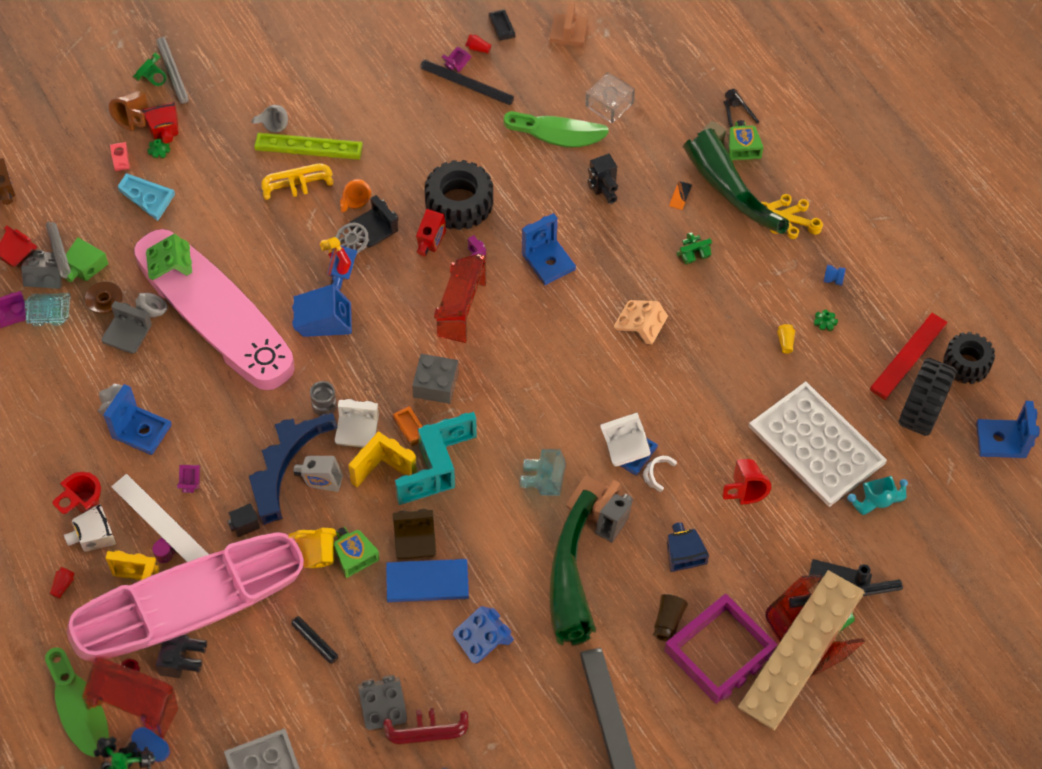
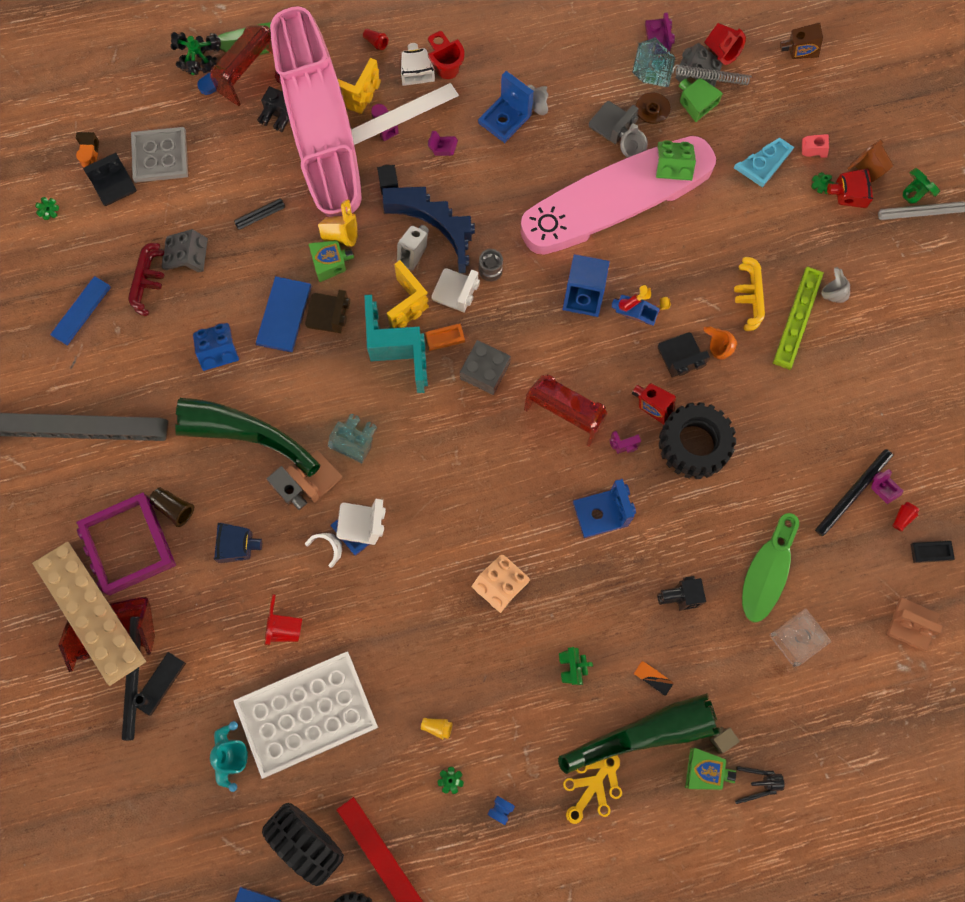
camera: 105 degrees right, 15 degrees up
light grey wheel [336,223,369,255] -> none

